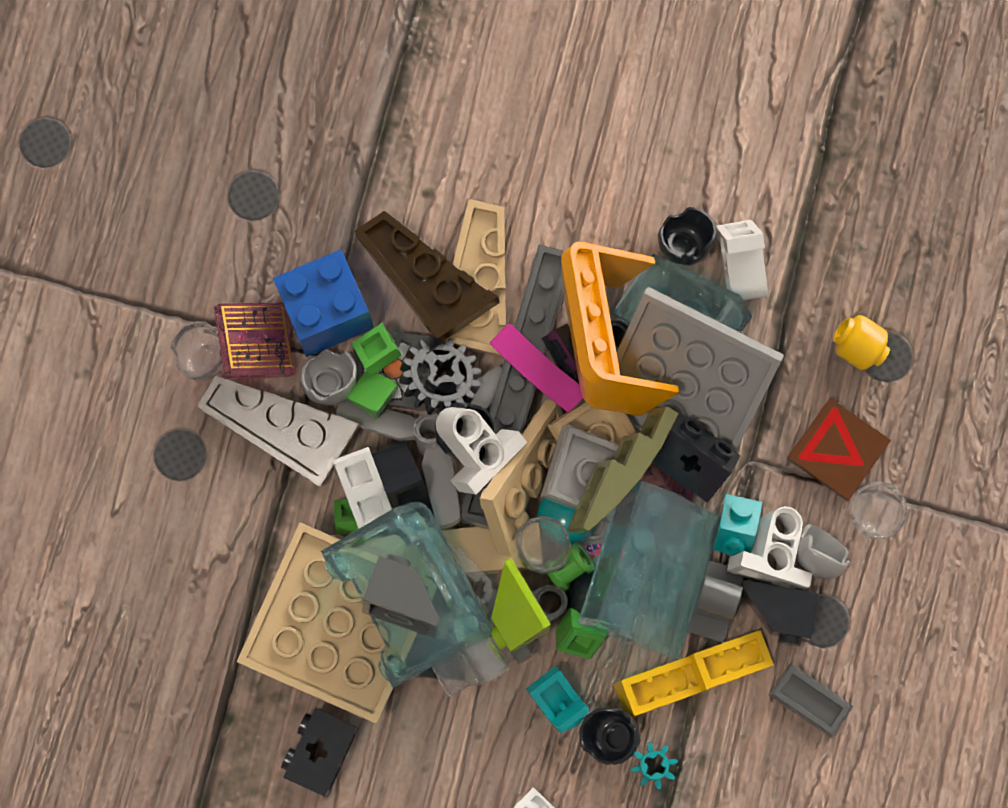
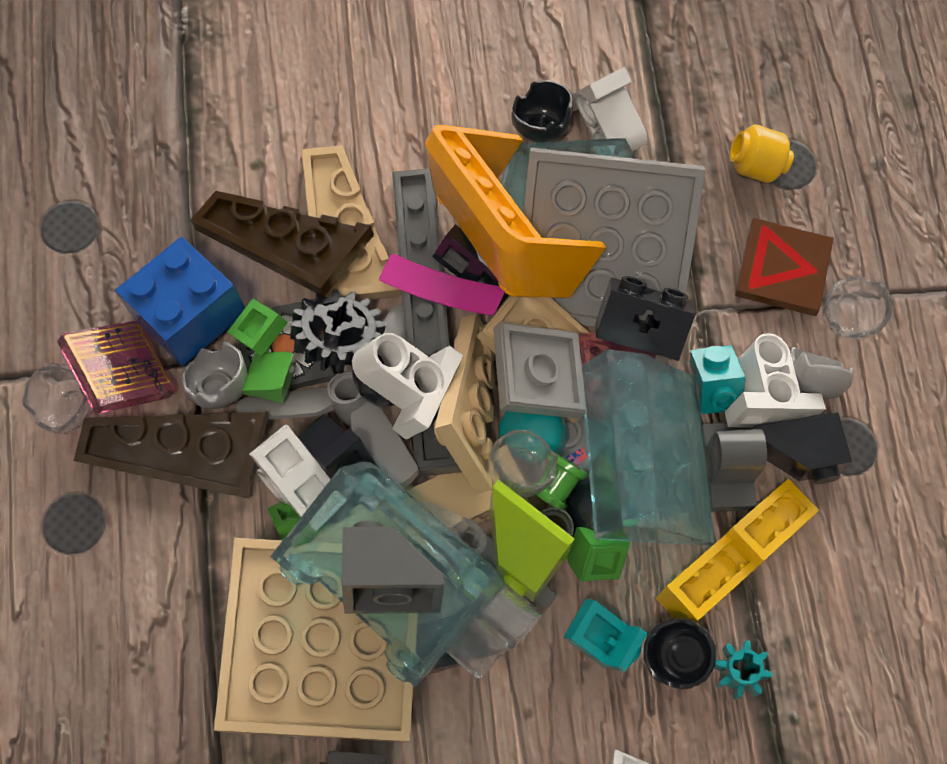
camera: 25 degrees left, 10 degrees down
olive slope [567,406,679,533] -> none
dark grey tile [769,663,853,738] -> none

